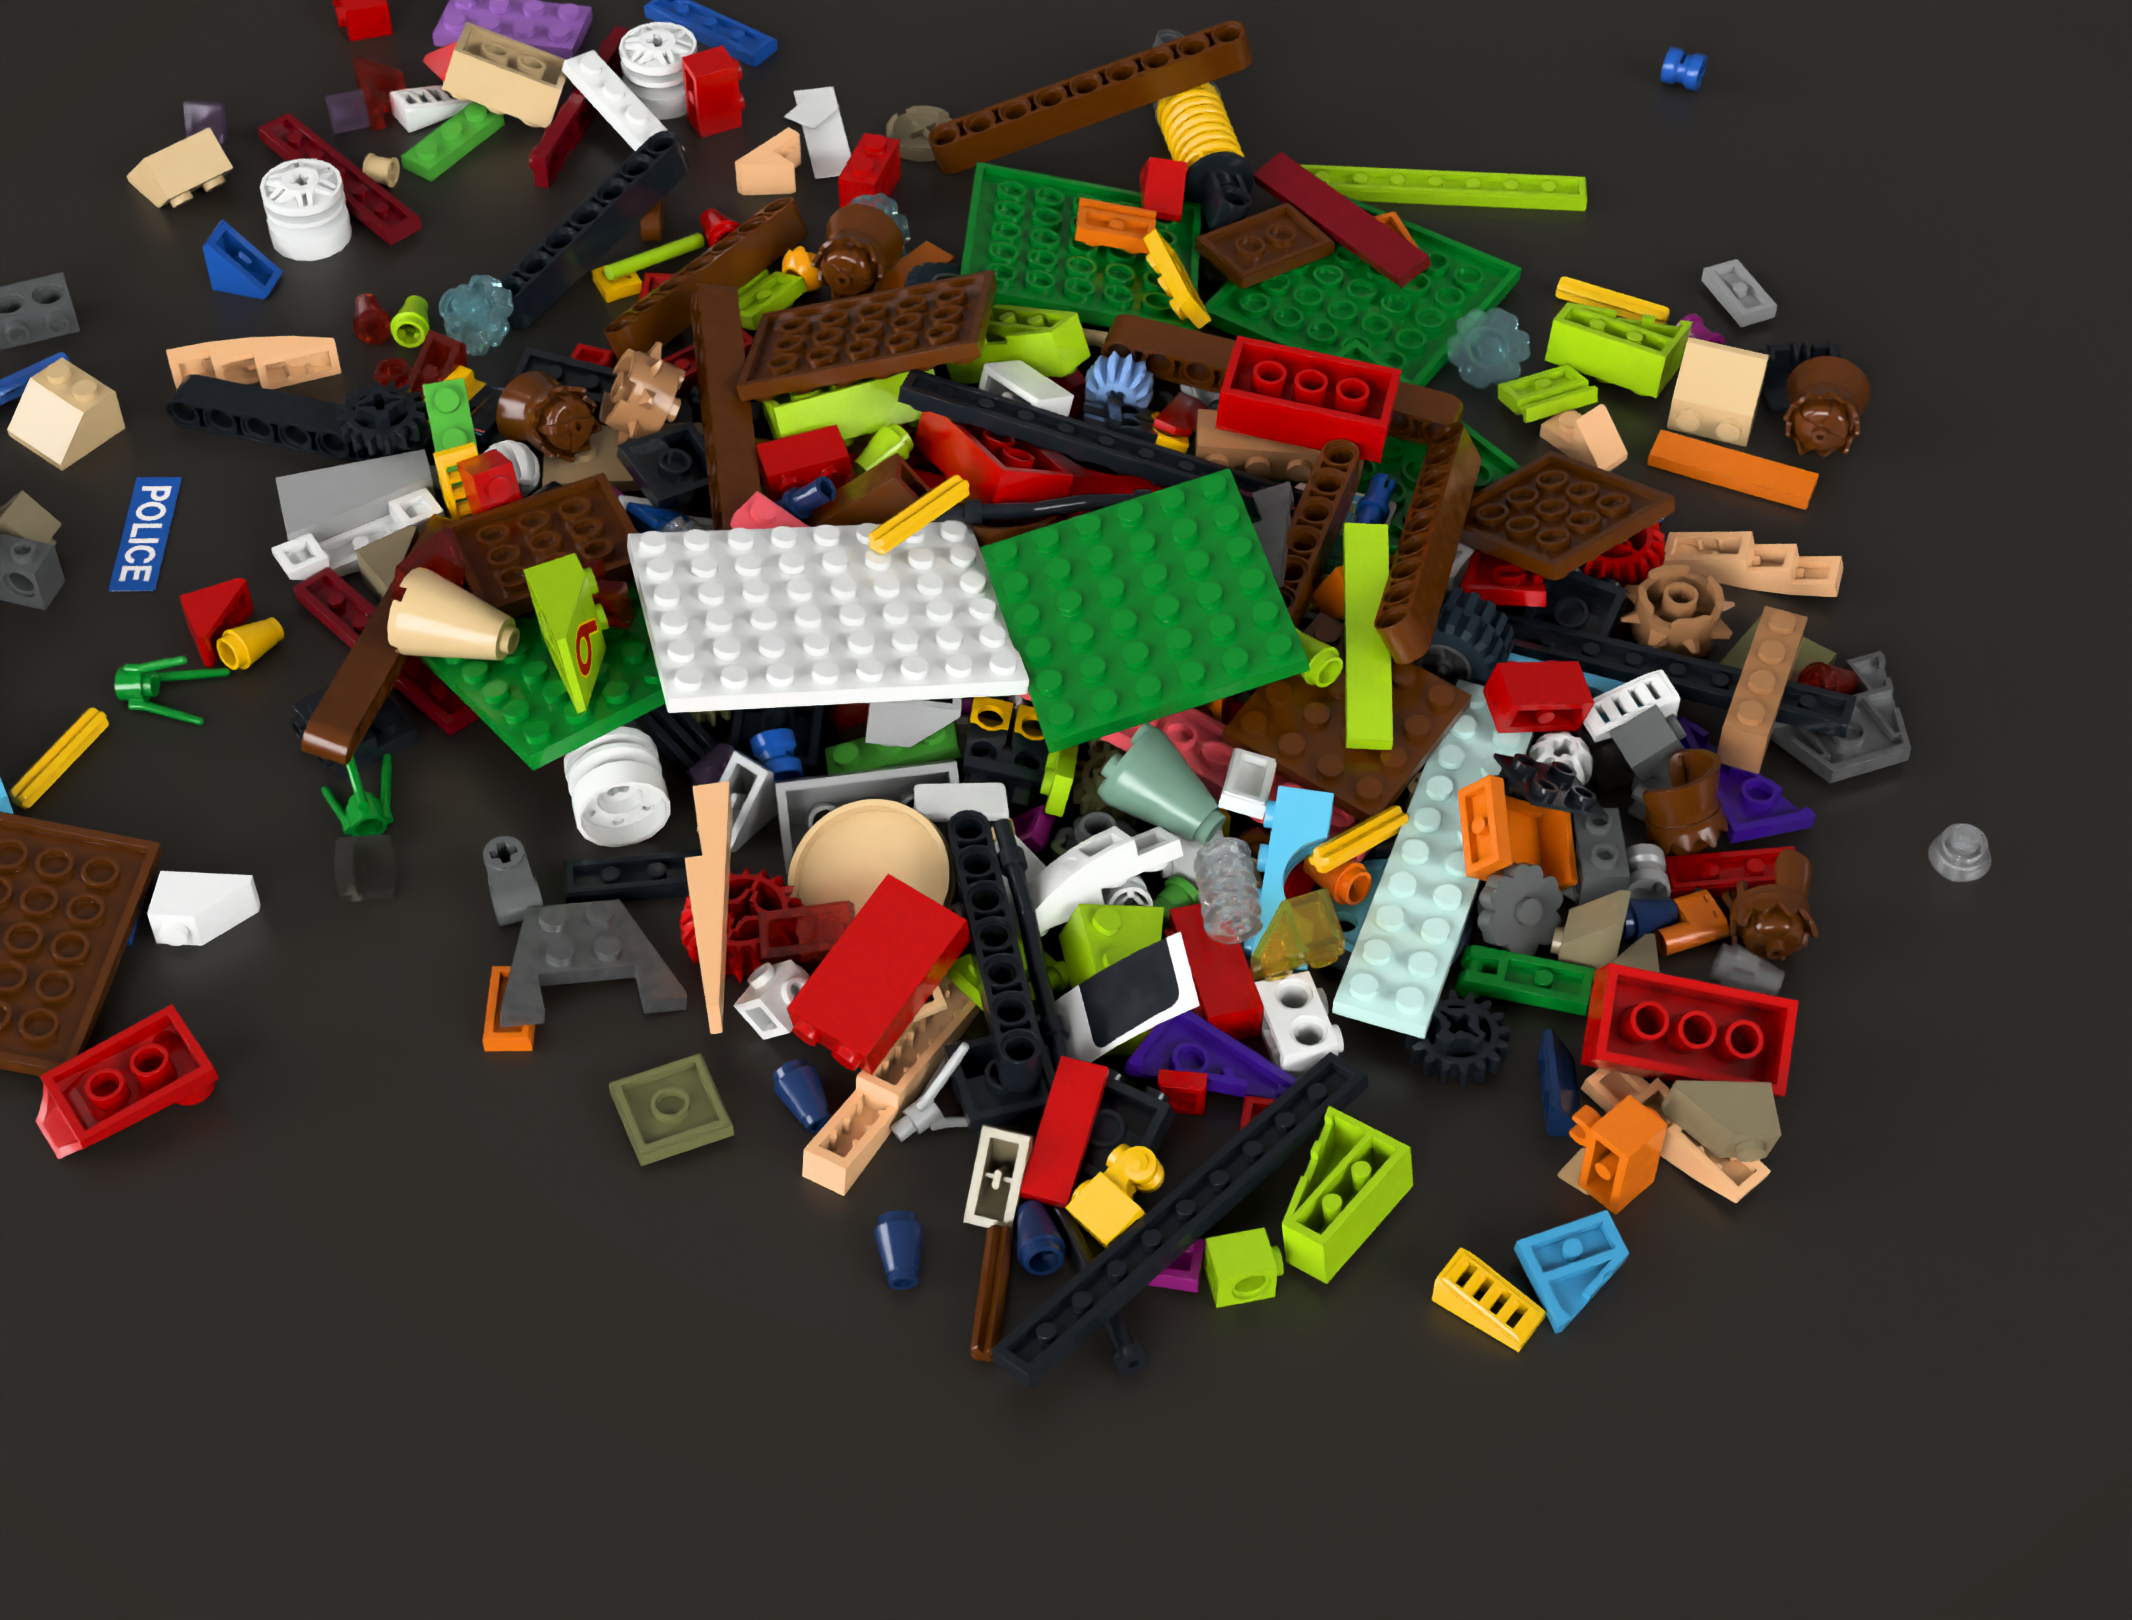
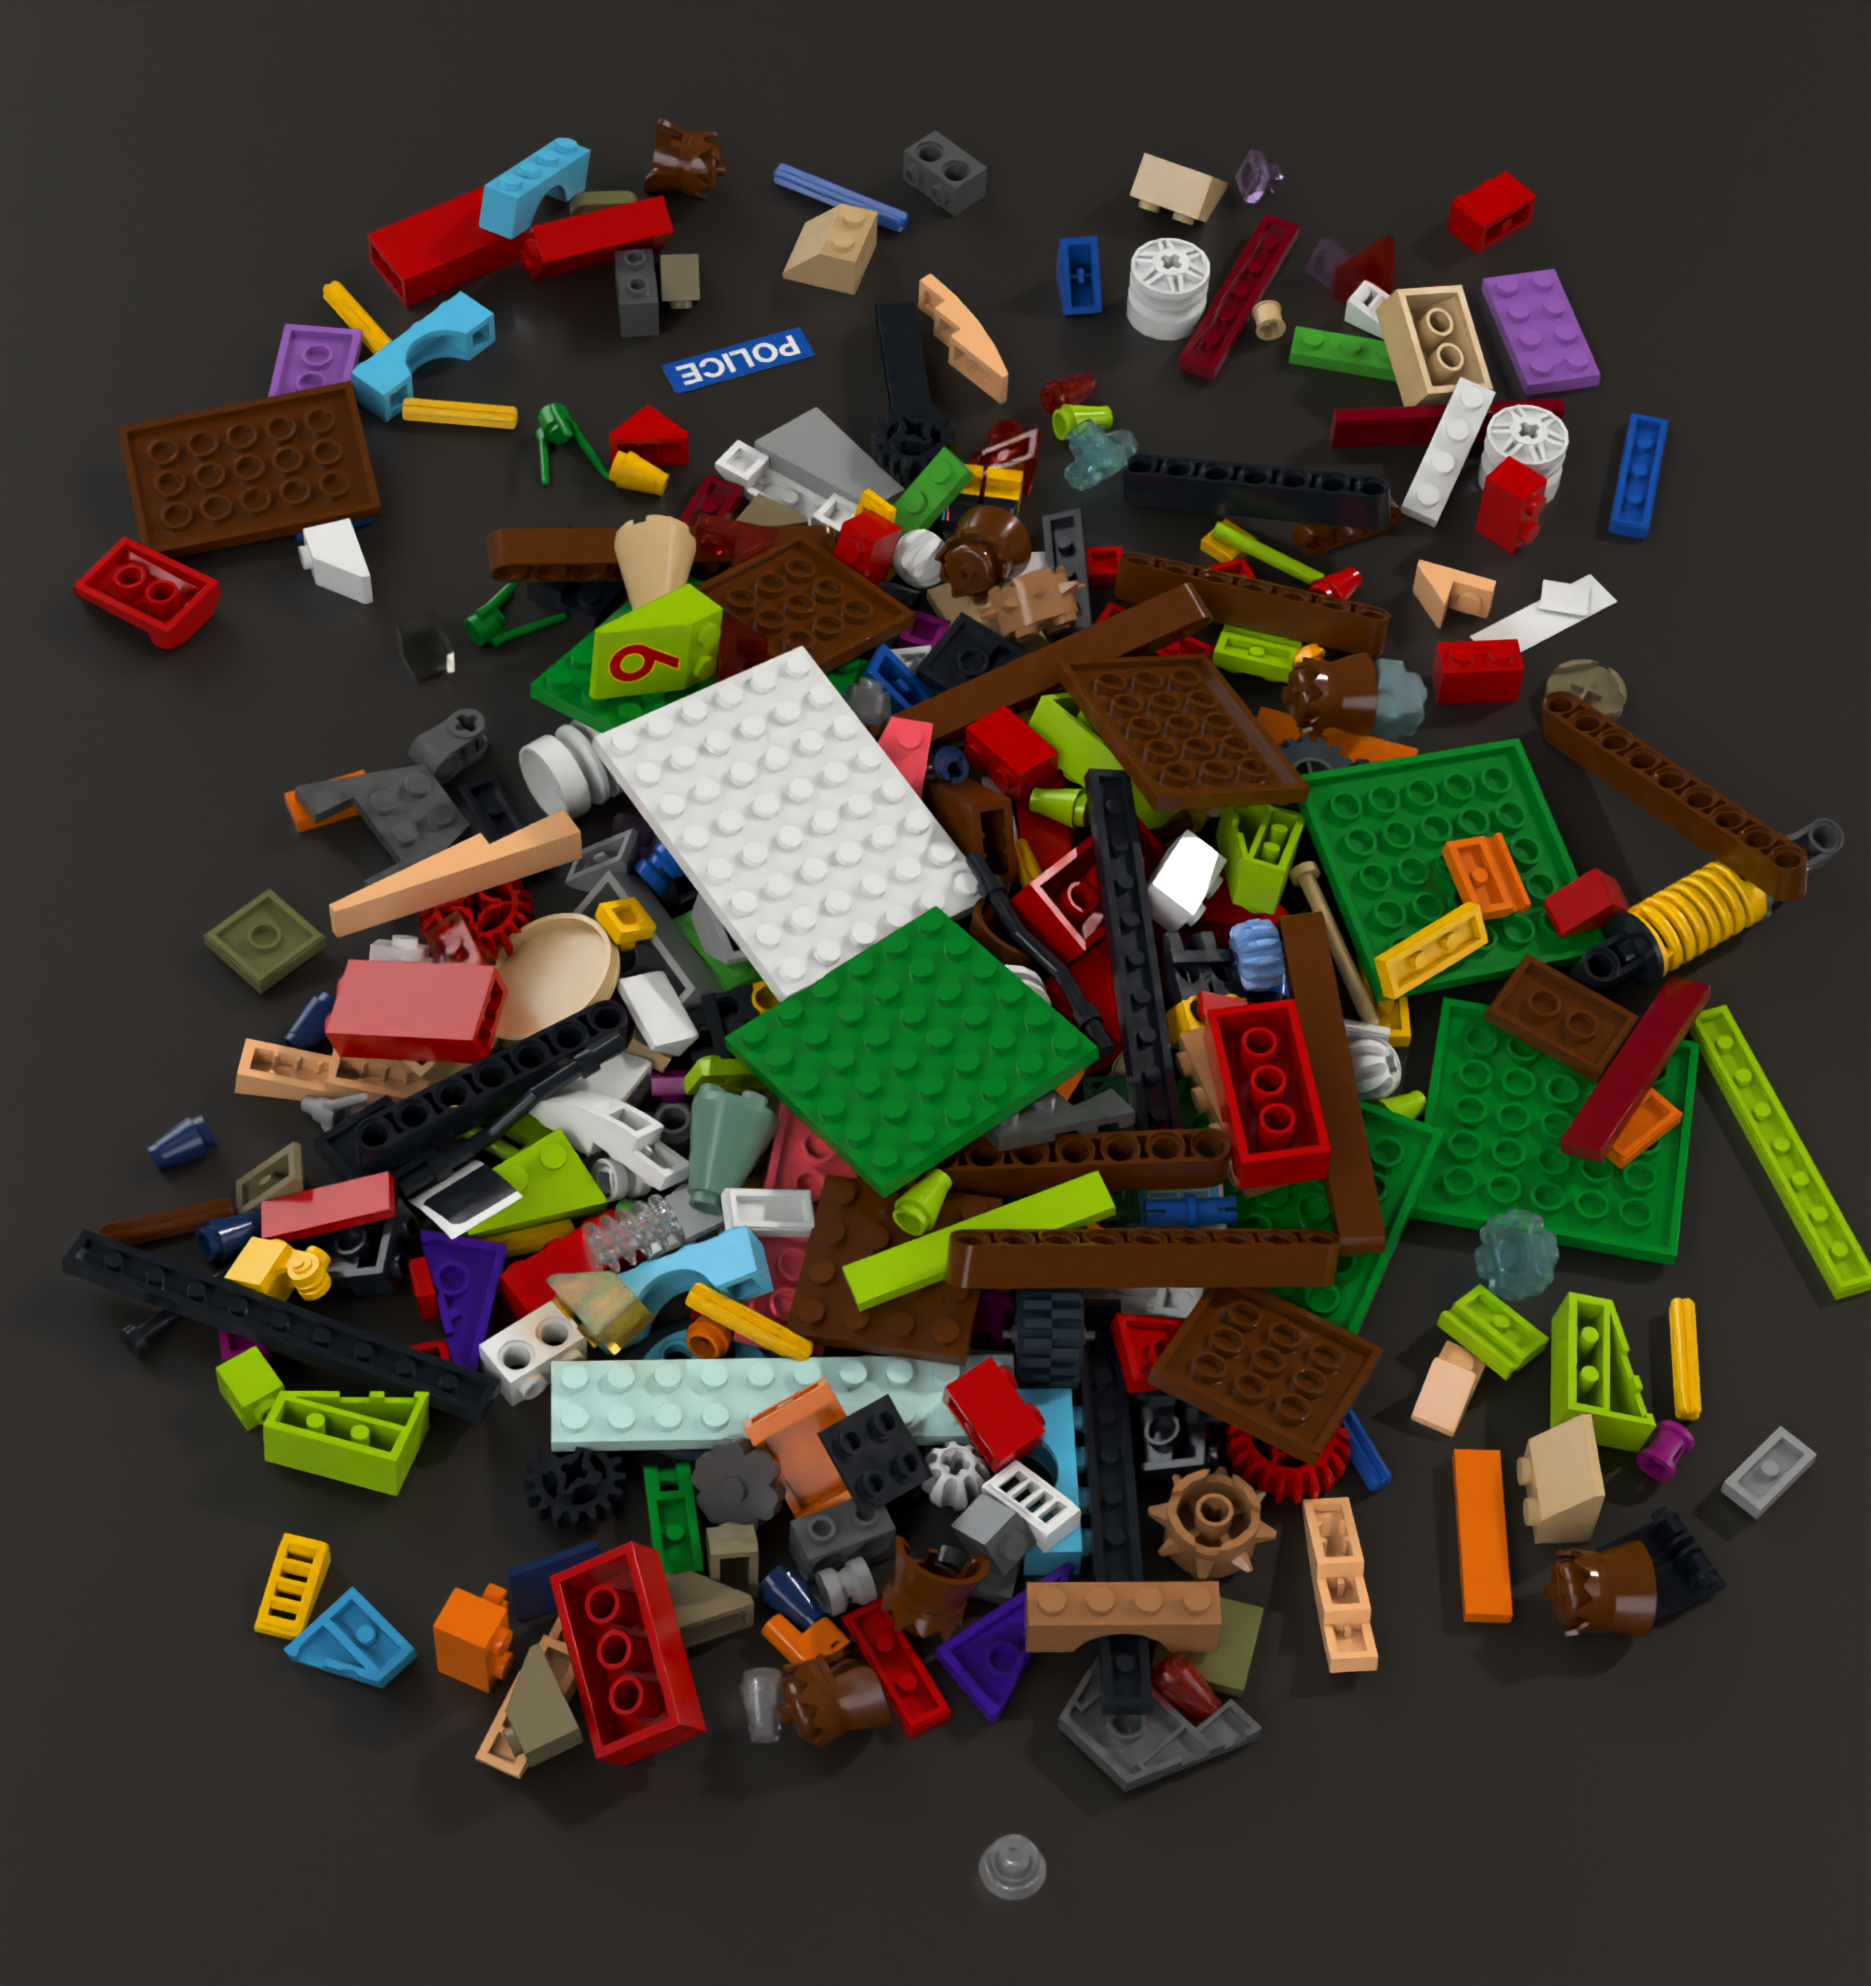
camera: 65 degrees right, 5 degrees up
yellow axle [868,475,970,555] -> none
none -> yellow tile [594,897,657,953]

